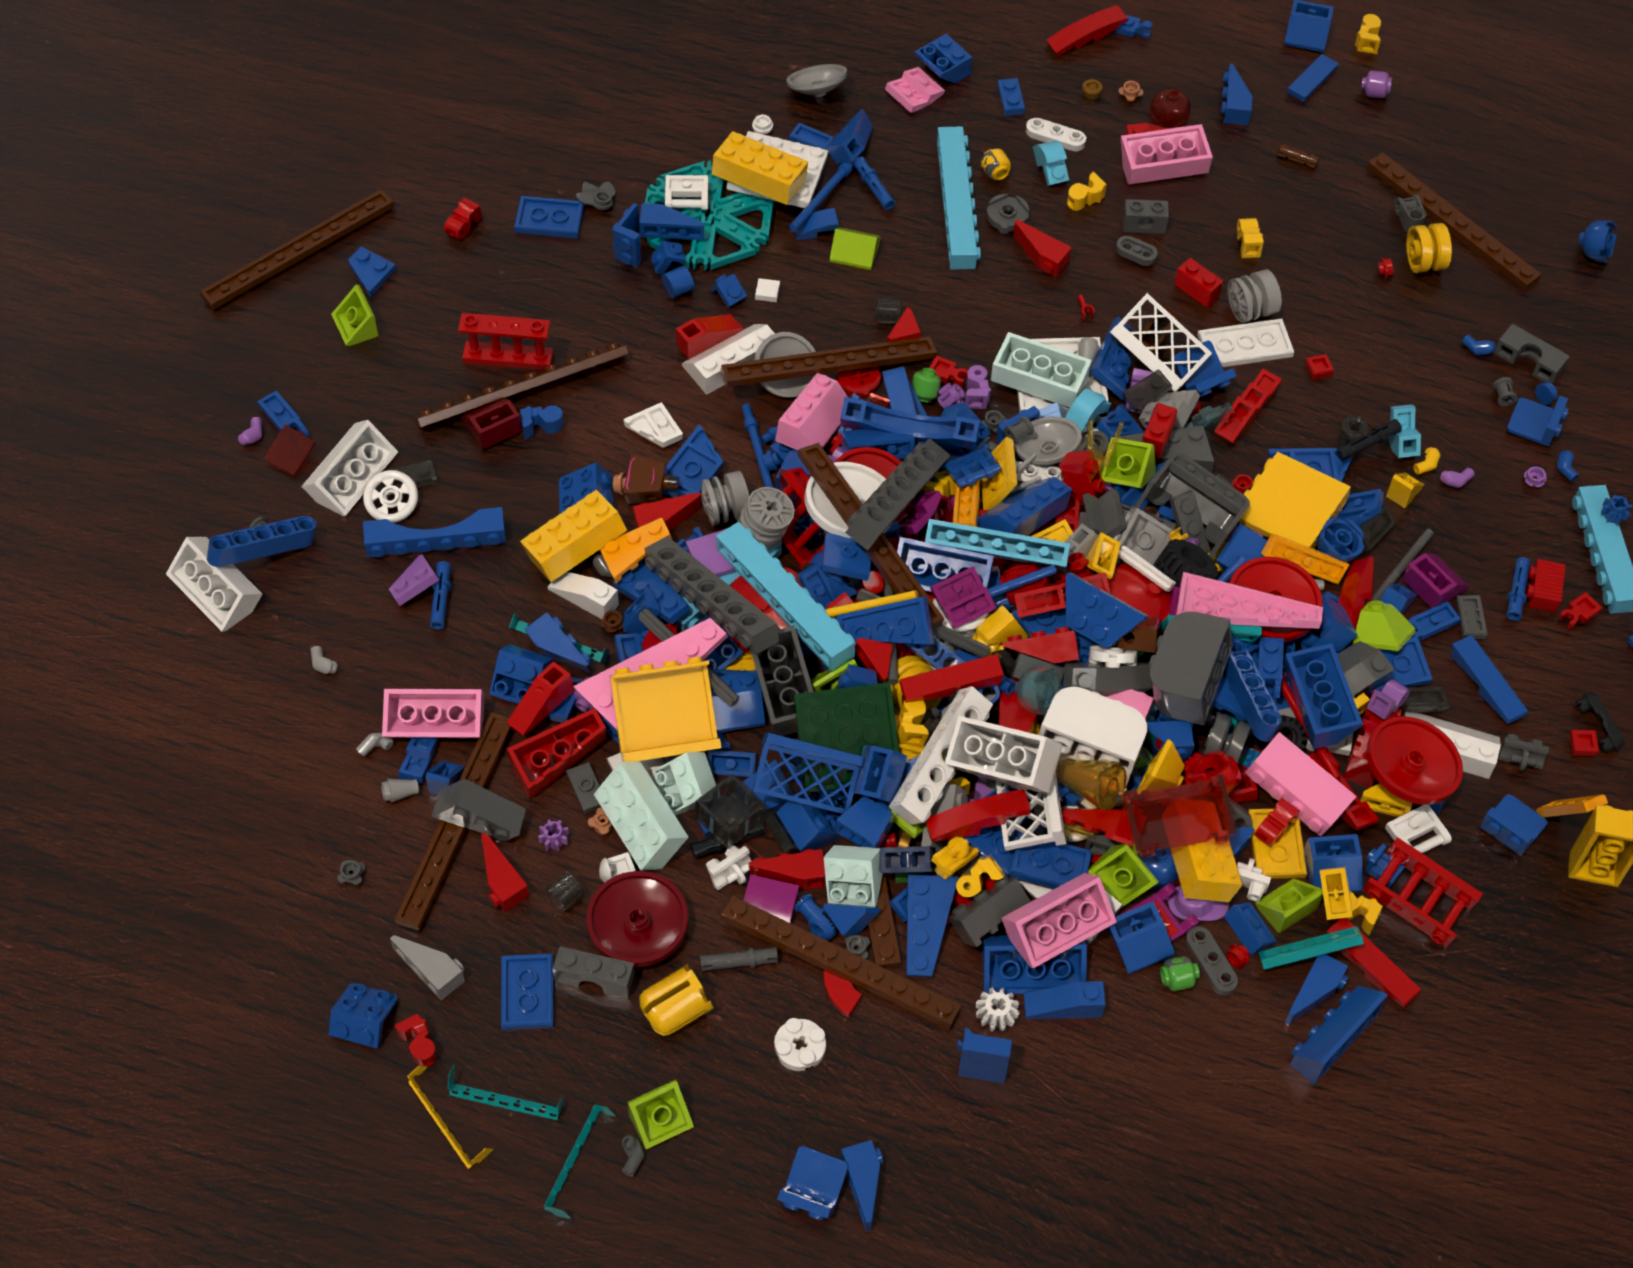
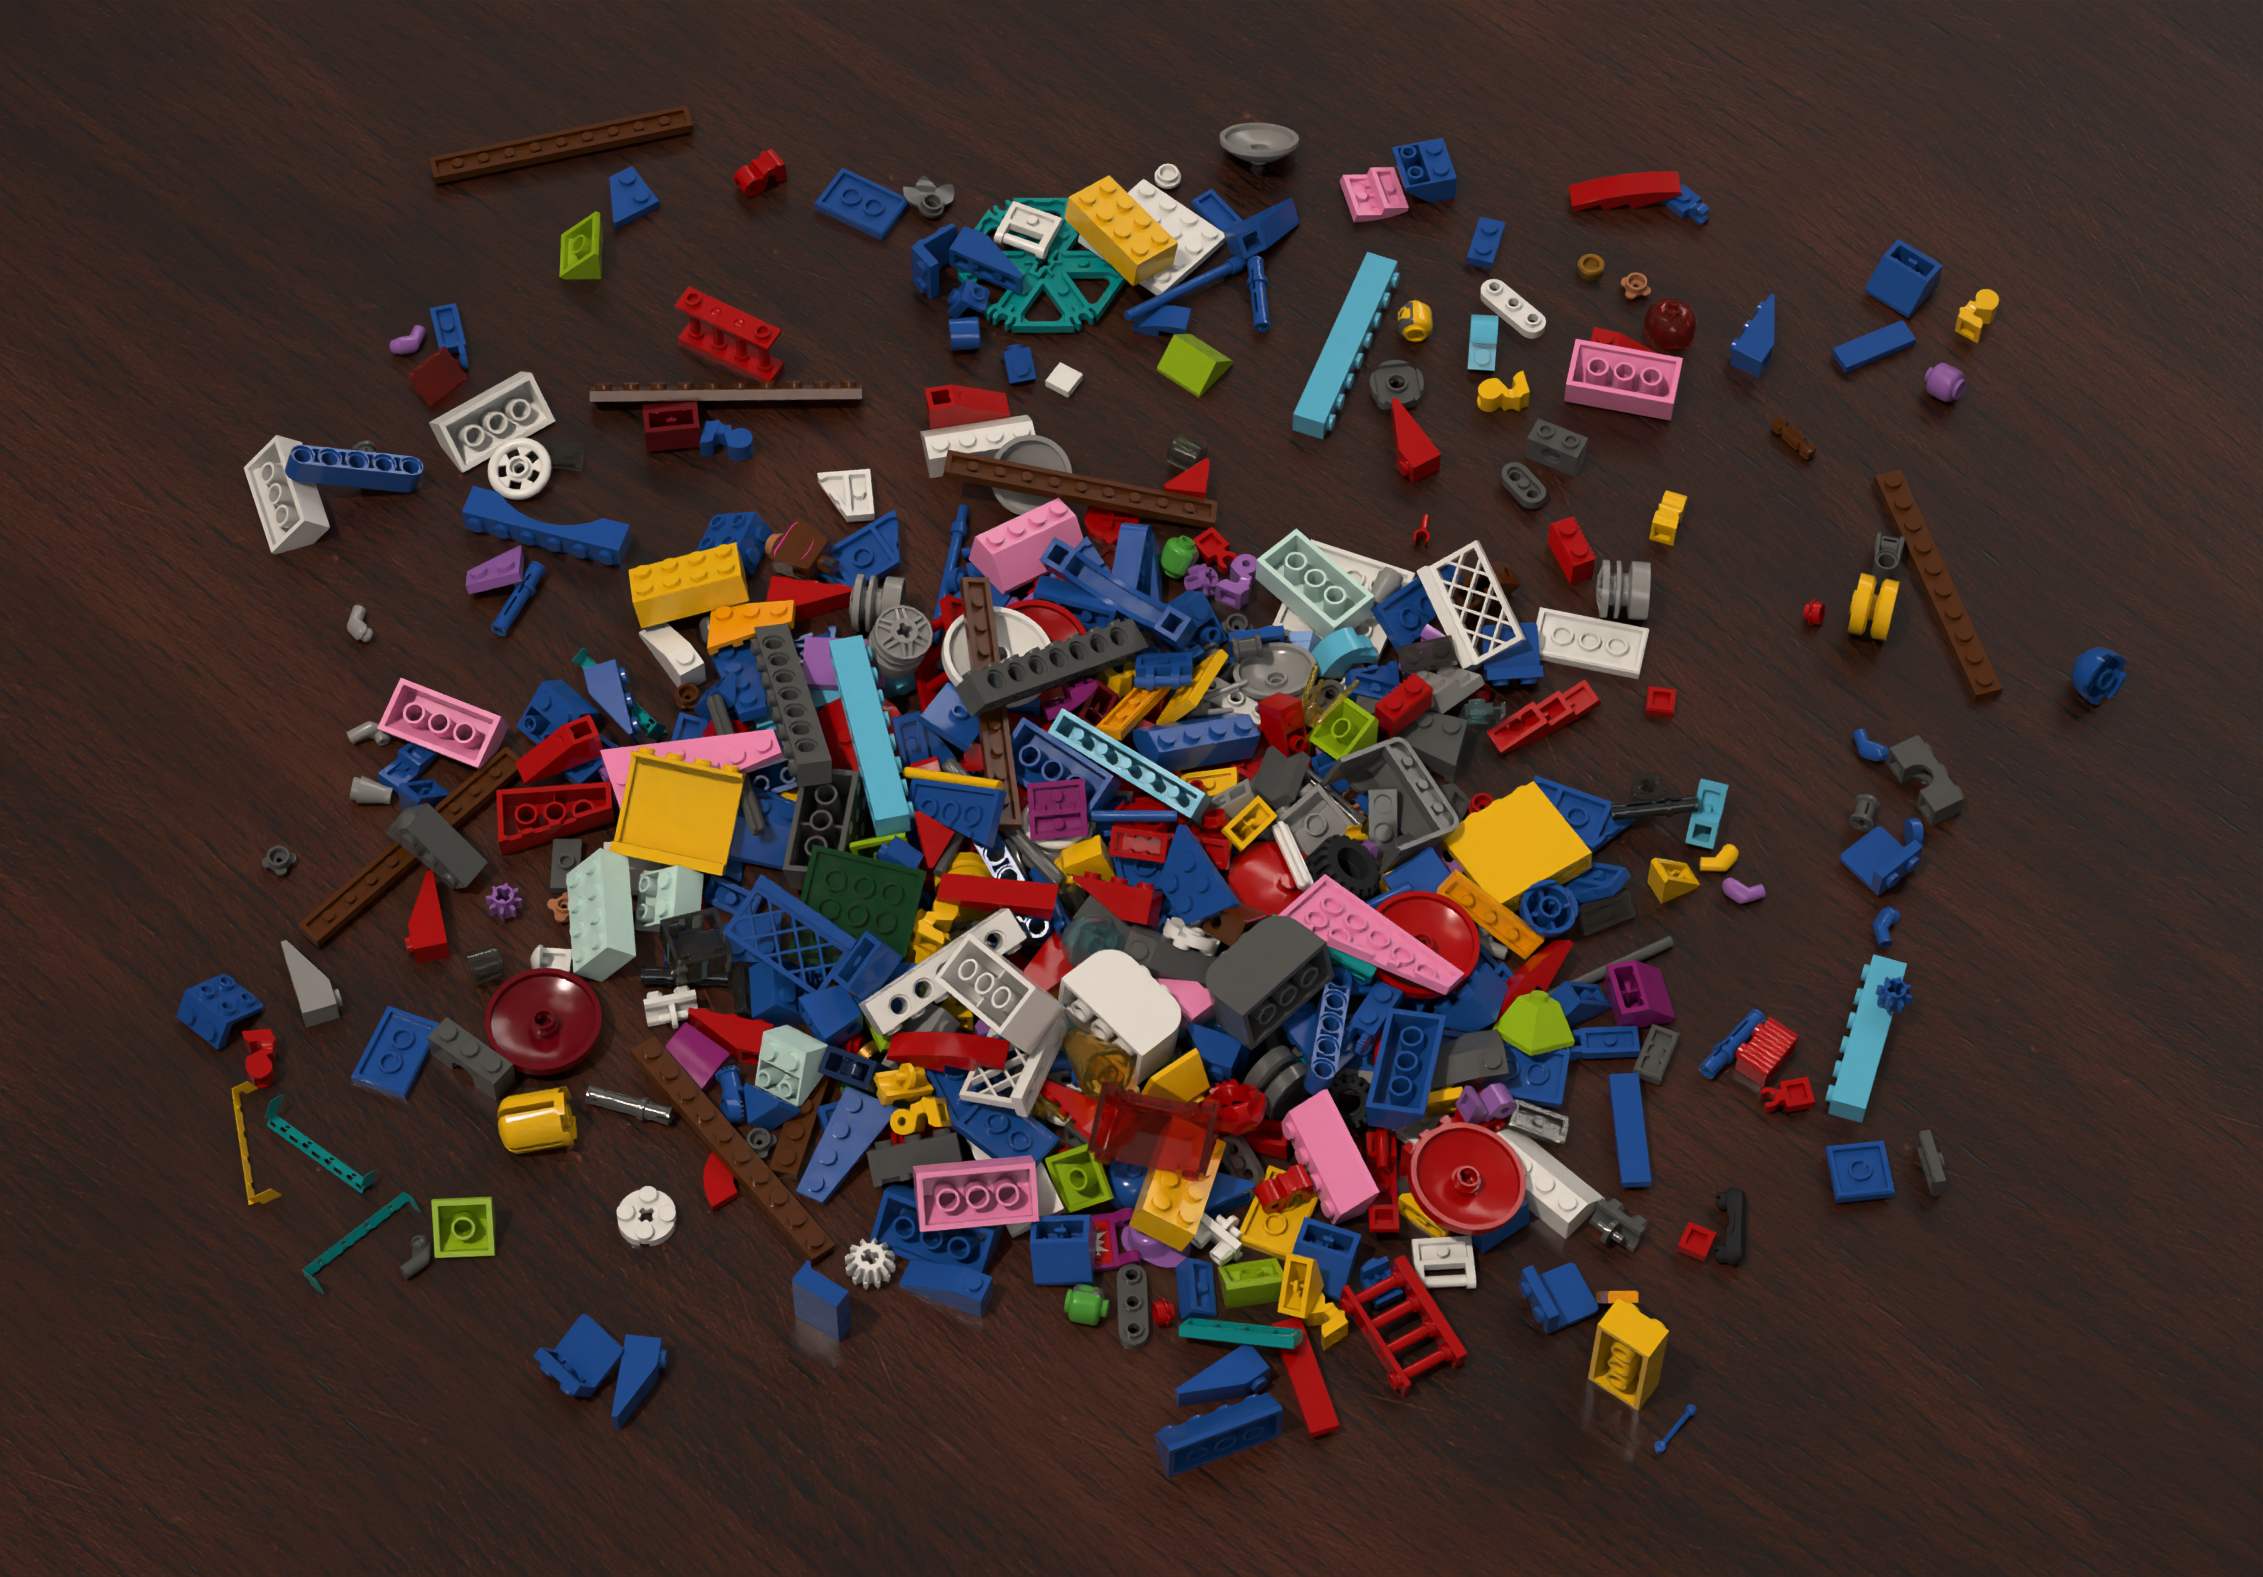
camera: 25 degrees right, 0 degrees up
medium lavender plate [1524,466,1546,488] -> none

